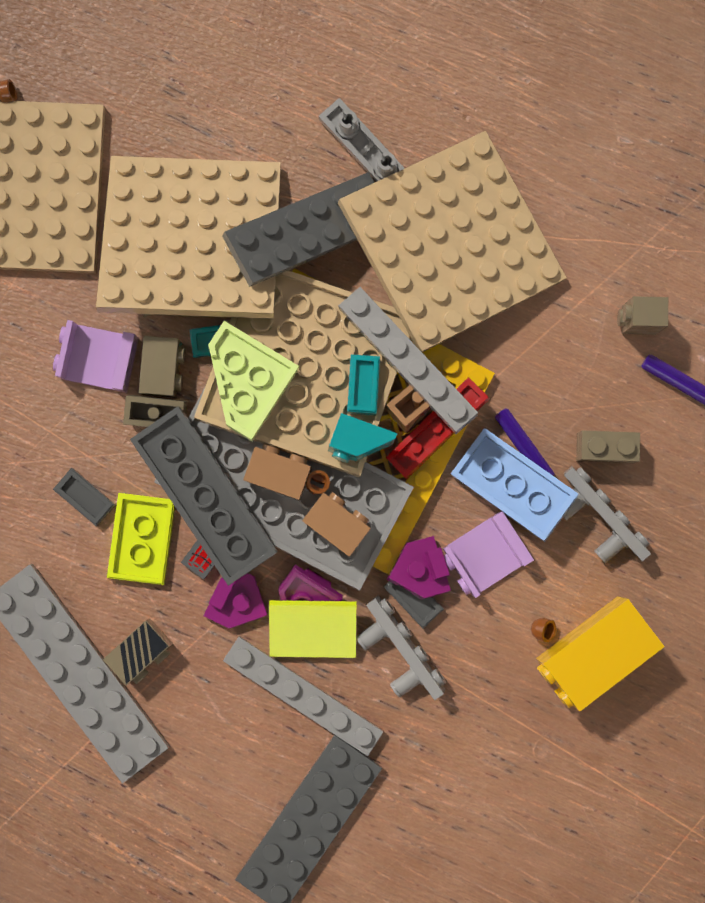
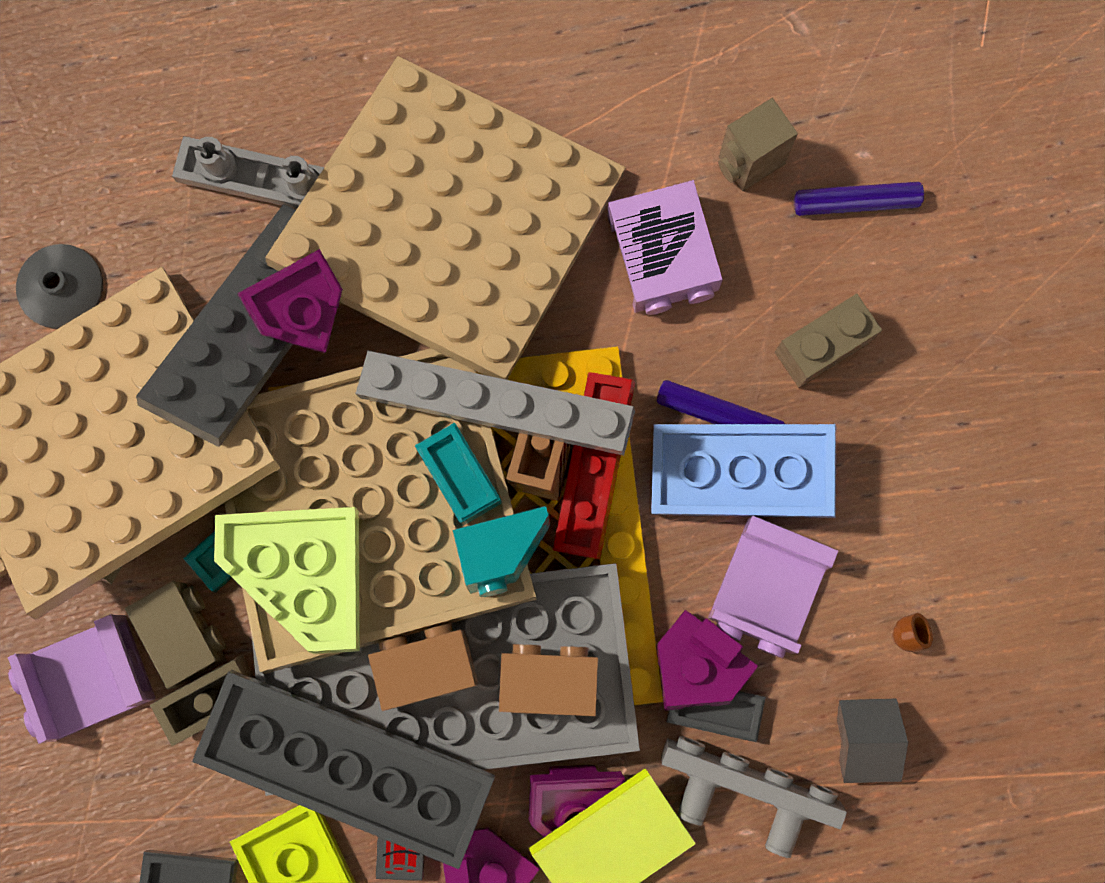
camera: 30 degrees left, 5 degrees down
dark orange hinge [306,470,330,495] -> none
yellow brick [536,596,665,712] -> none
light grey plate [563,466,651,563] -> none
none -> dark grey dish [16,244,103,329]
none -> magenta plate [237,249,343,353]
none -> lavender panel [607,180,723,315]
none -> dark grey piece [837,699,908,783]

